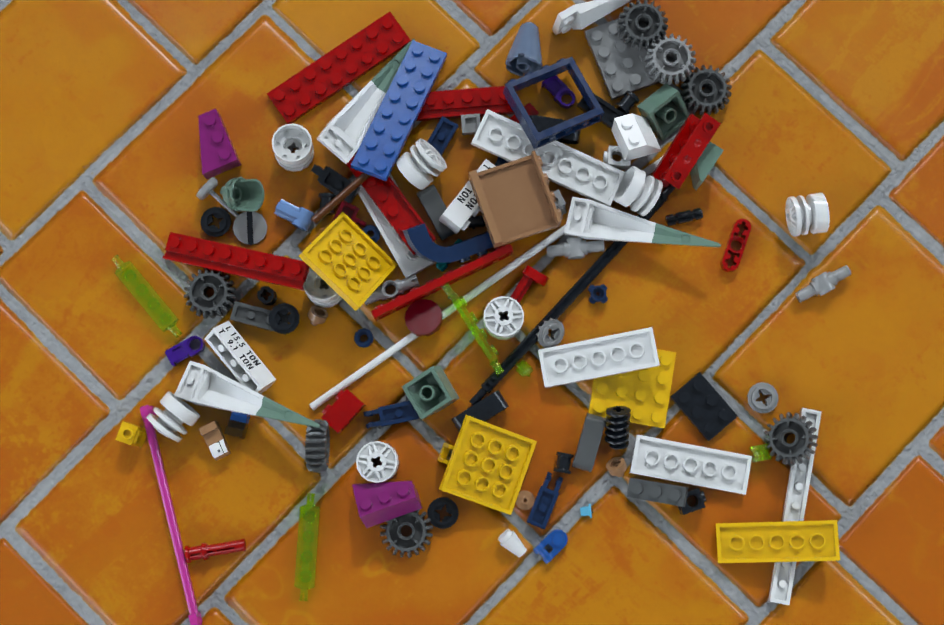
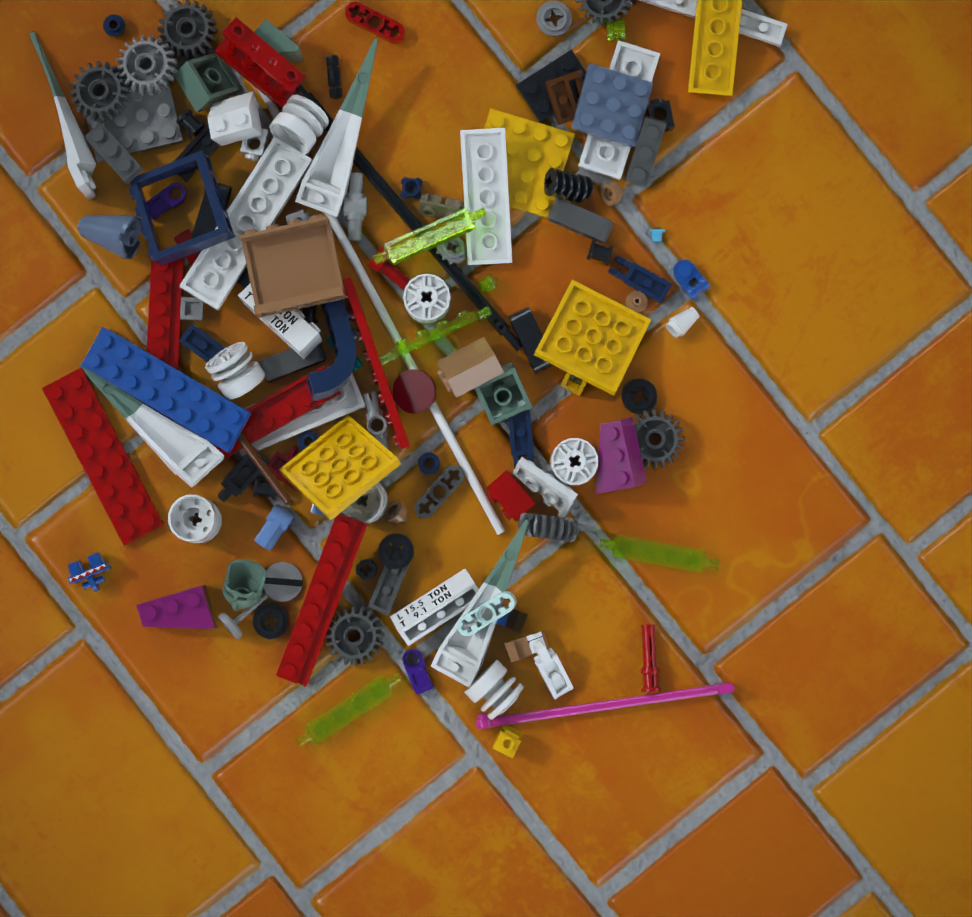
camera: 85 degrees left, 5 degrees up
none -> blue hips [68,552,111,592]
none -> dark grey plate [85,122,144,185]
none -> dark blue plate [103,14,126,37]
none -> clear neon green plate [373,207,487,265]
none -> dark grey beam [414,465,464,519]
none -> dark tan hinge [418,193,465,223]
none -> medium nougat brick [436,337,504,398]
none -> light aqua beam [457,591,517,636]
none -> white wing [513,457,578,518]
none -> white hinge [532,640,574,699]
none -> reddish brown plate [544,69,584,125]
none -> sand blue plate [571,63,653,148]

